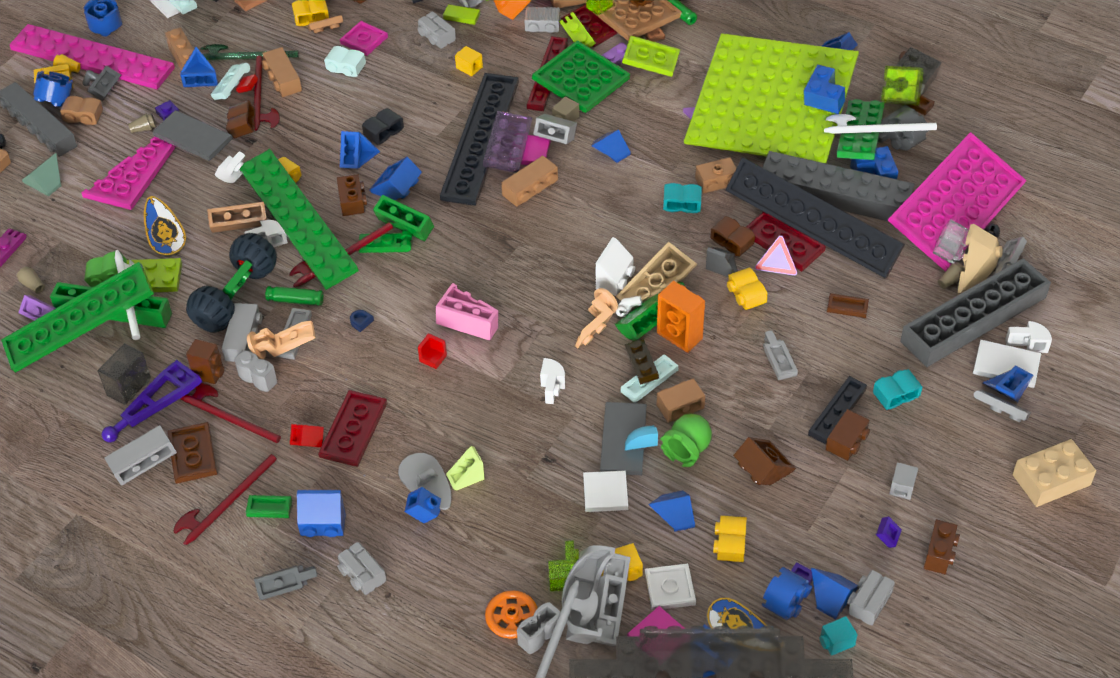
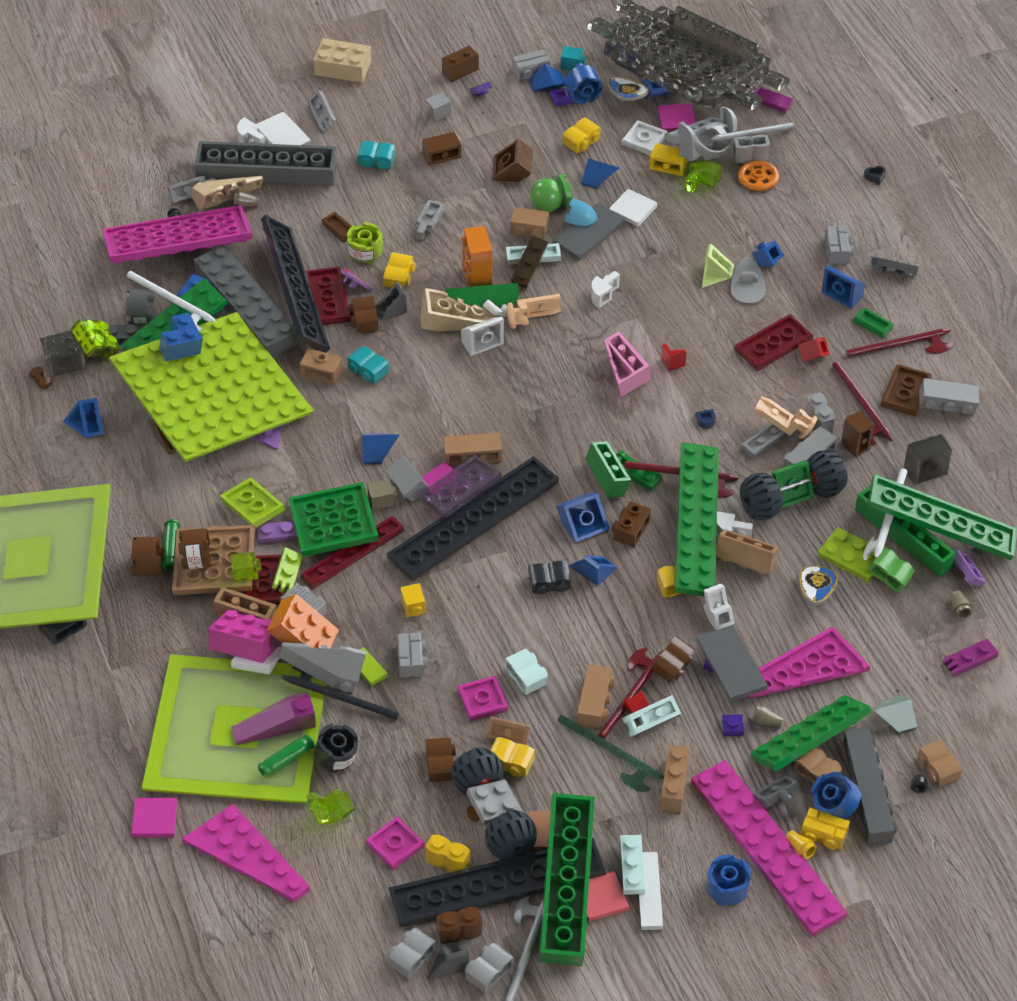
camera: 145 degrees left, 0 degrees up
dark purple plate [102,360,202,442] -> none
blue slope [180,47,218,87] -> none
green axle [265,286,324,306] -> none
black plate [808,376,867,444] -> none
clear brick [933,219,969,264] -> none
blue slope [982,365,1033,403] -> none
none -> lime brick [347,222,383,264]
none -> green plate [750,695,872,772]

